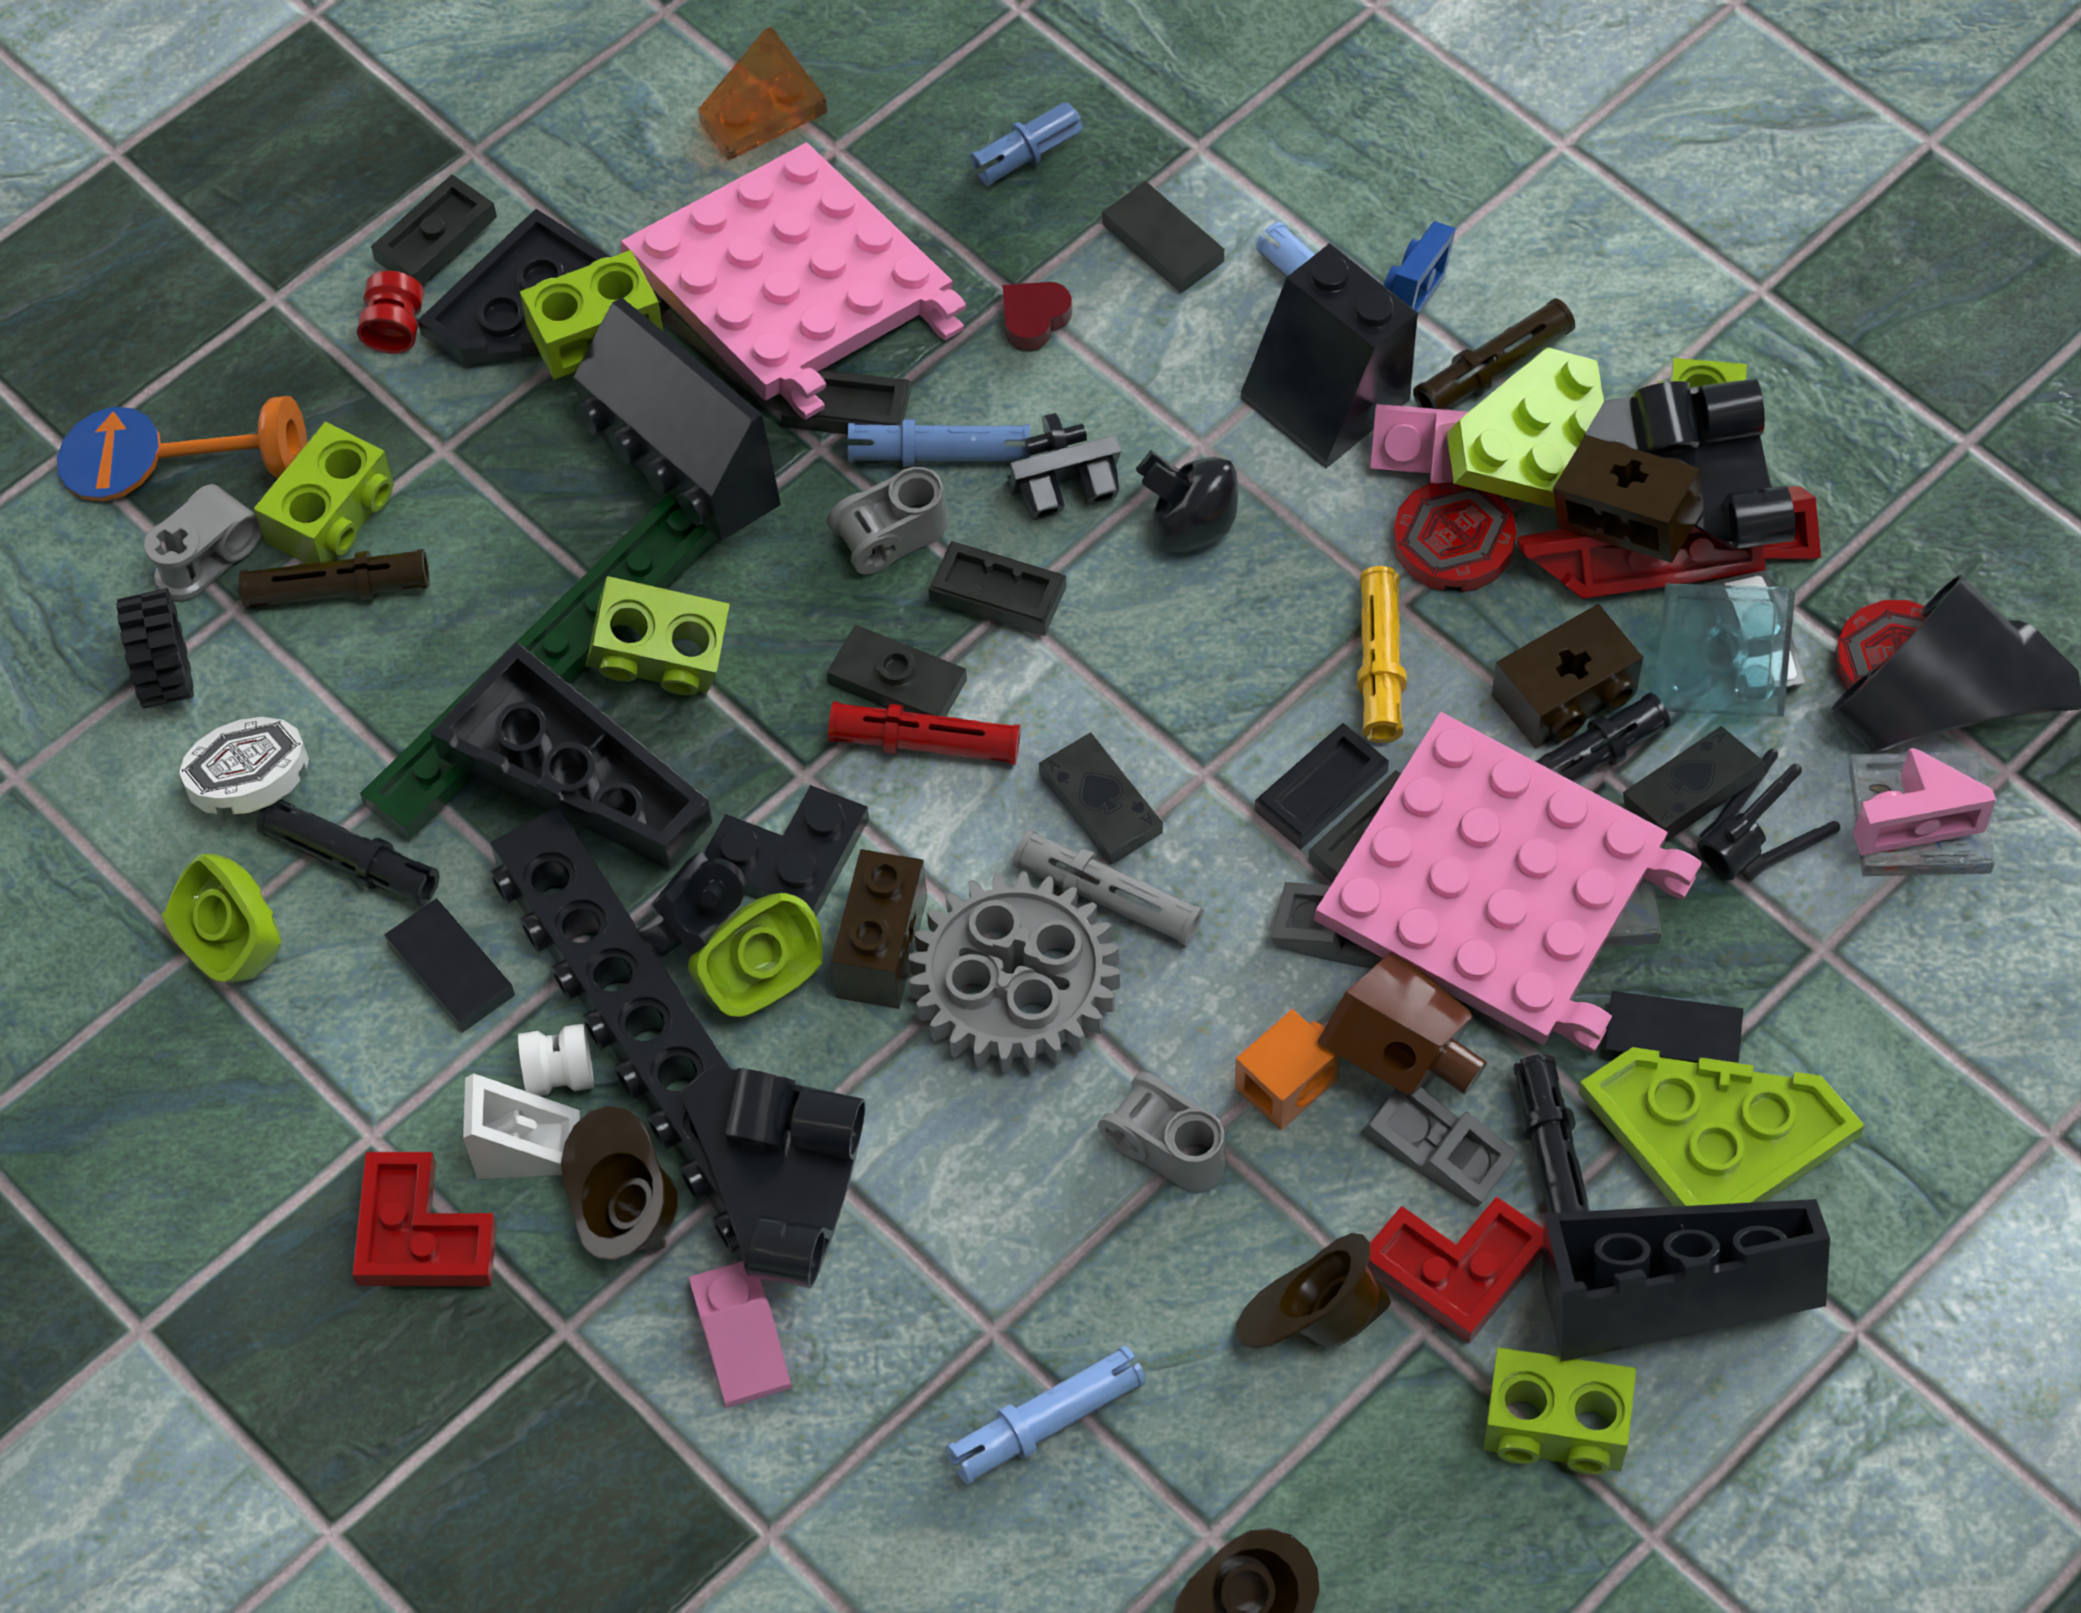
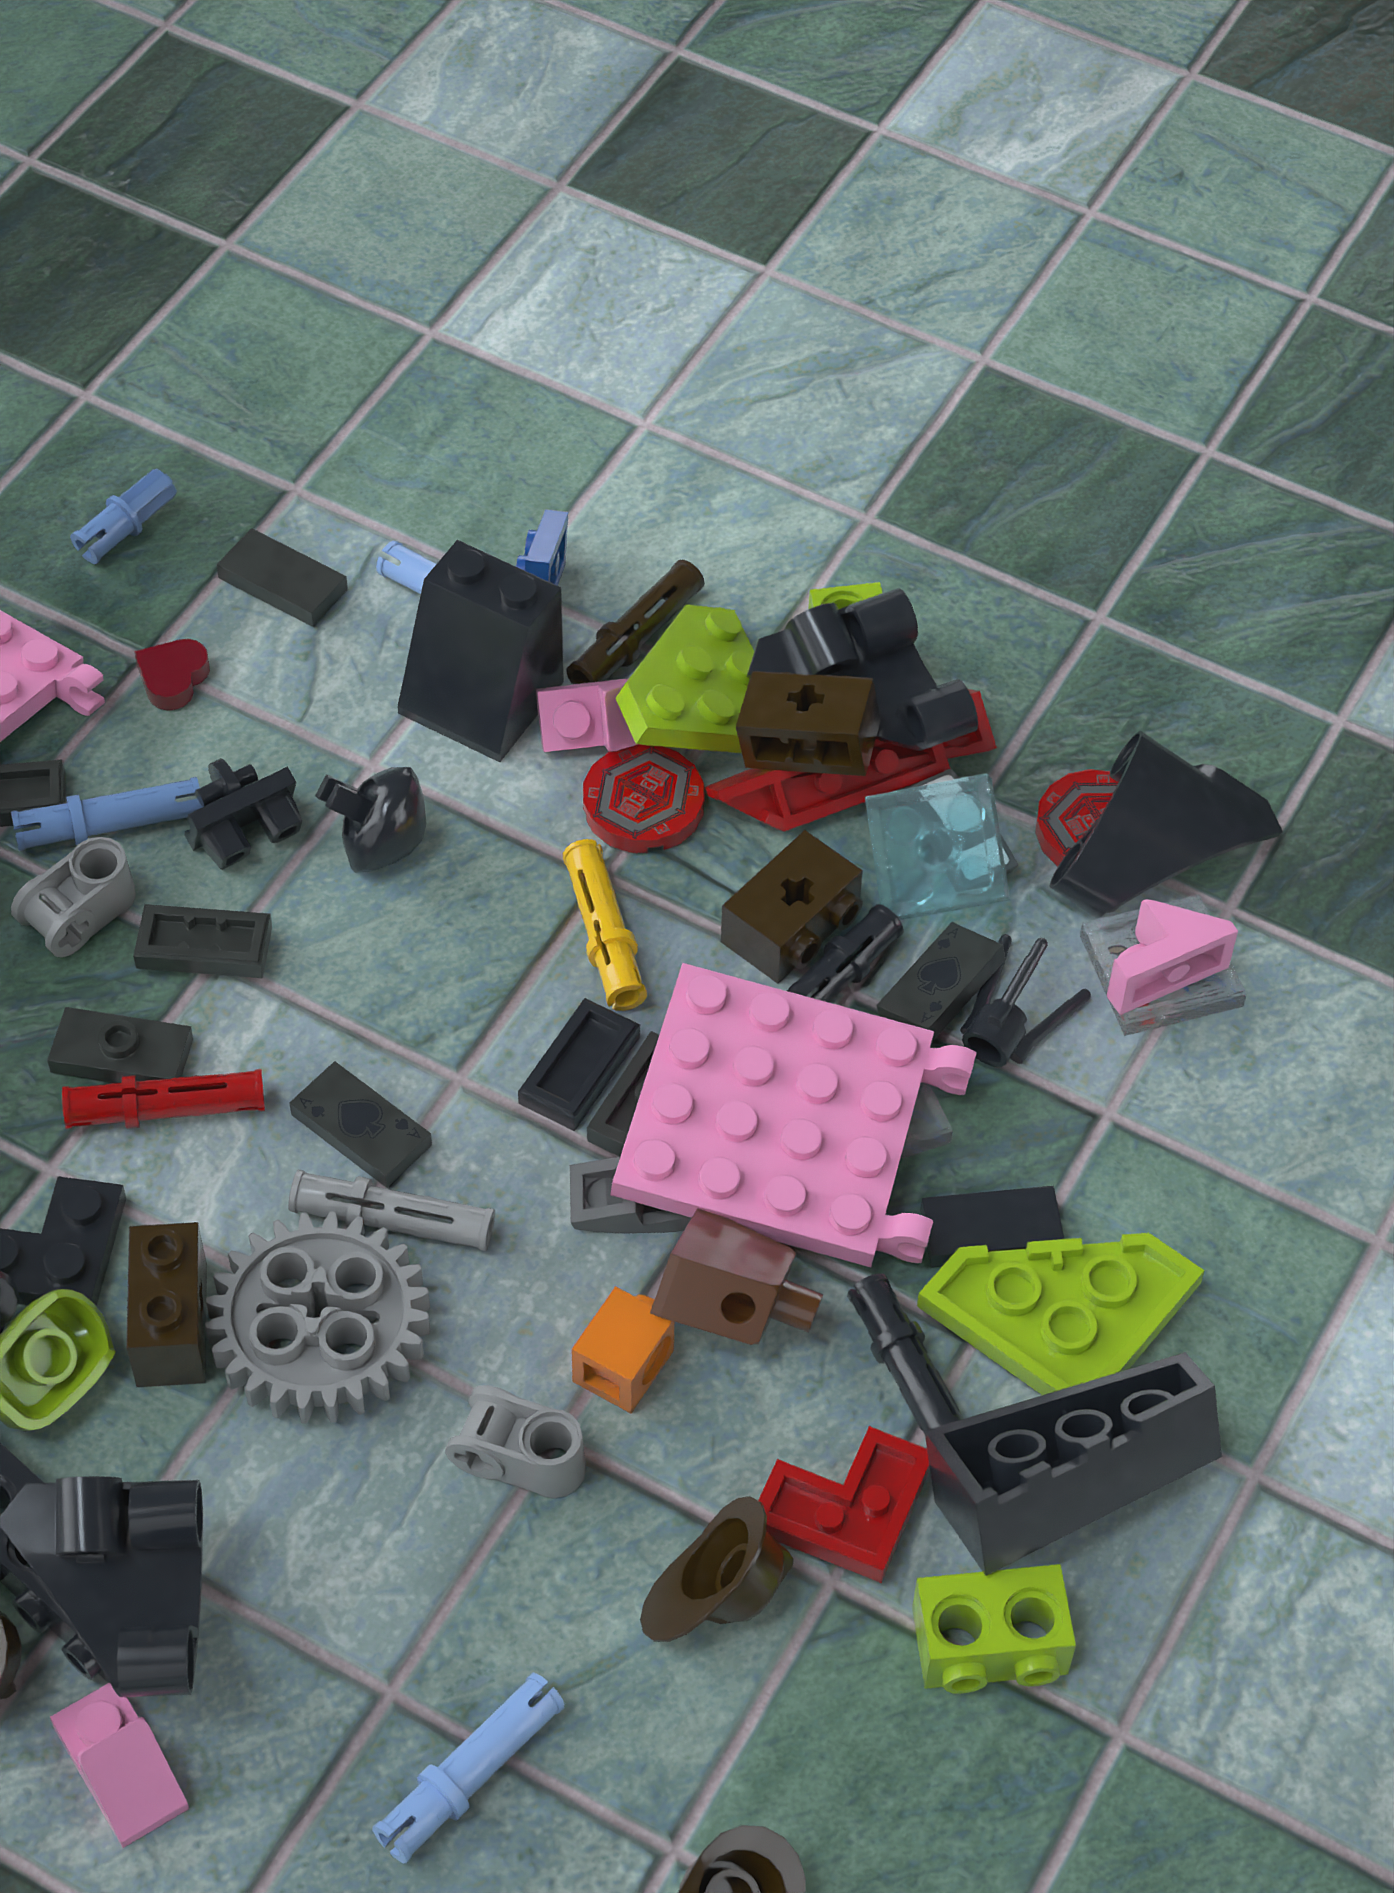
camera: 20 degrees left, 5 degrees down
dark grey slope [1362,1088,1519,1206] -> none

